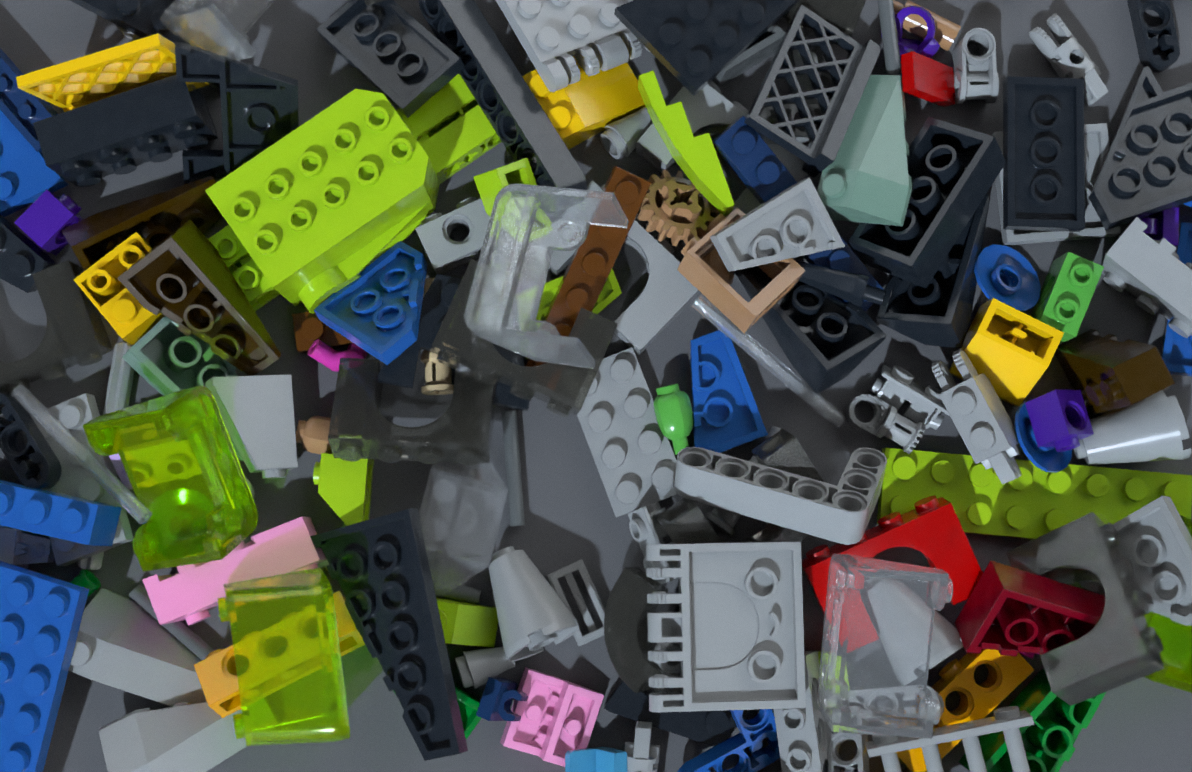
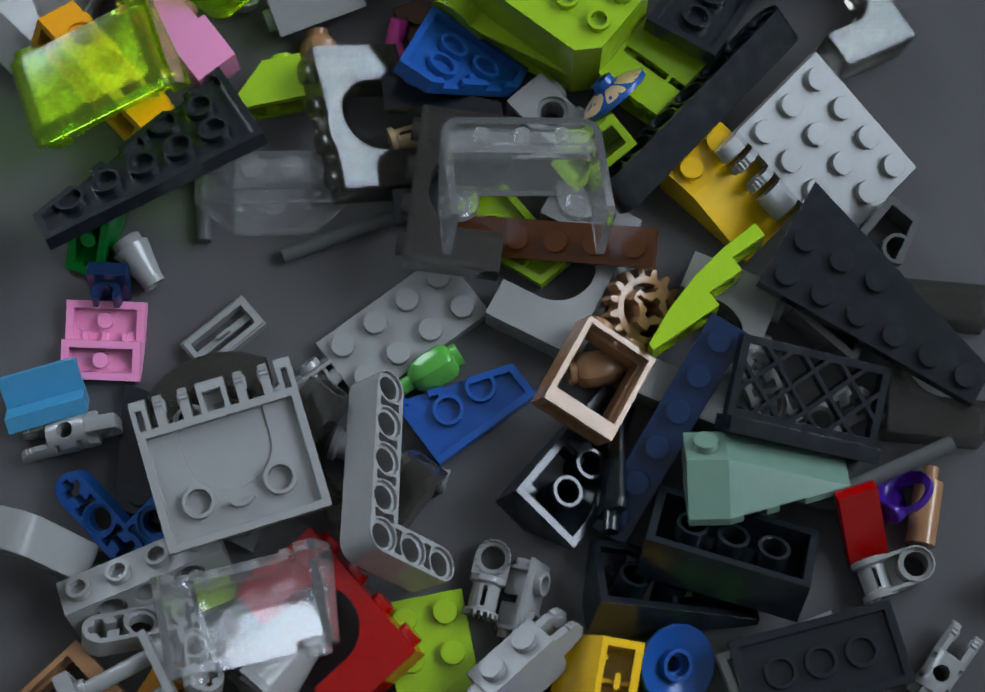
camera: 75 degrees right, 10 degrees down
lime slope [436,598,499,647] -> none
light grey cone [488,546,579,661] -> none
light grey cone [600,107,653,159] -> none
clear piece [691,294,846,428] -> none
light grey wing [710,177,845,272] -> none
none -> dish [582,68,646,124]

